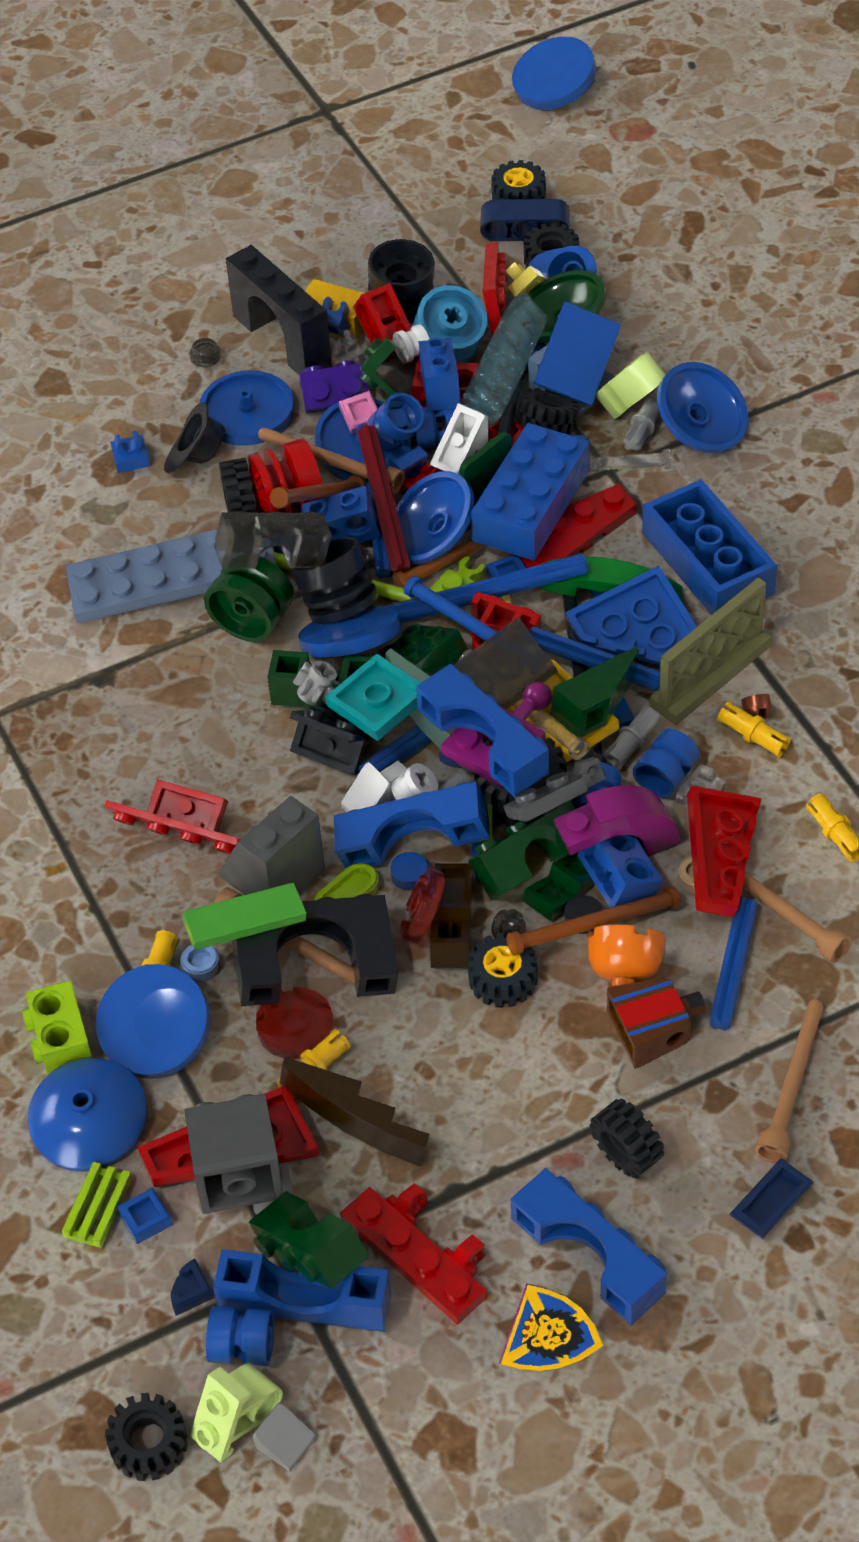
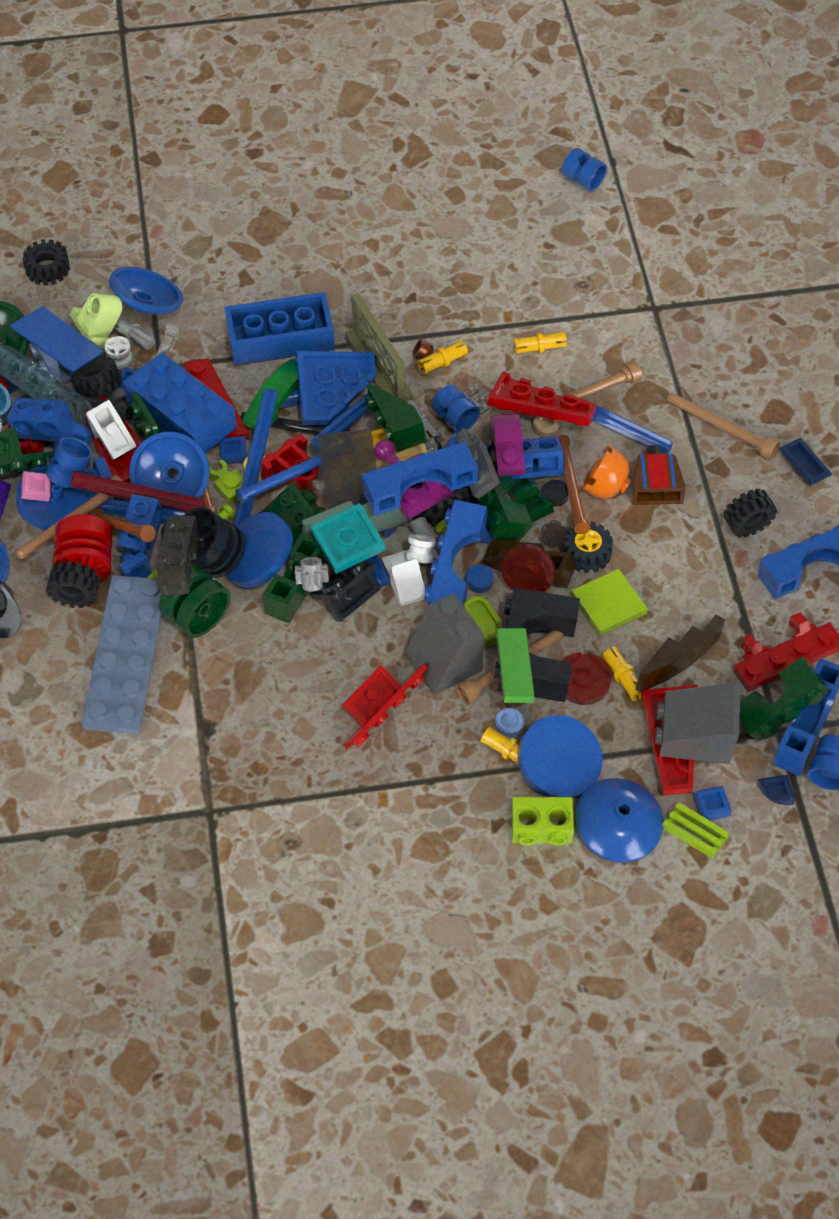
camera: 75 degrees left, 5 degrees up
none -> black tyre [22,239,70,286]
none -> white wheel [104,336,133,369]
none -> lime tile [571,569,648,636]

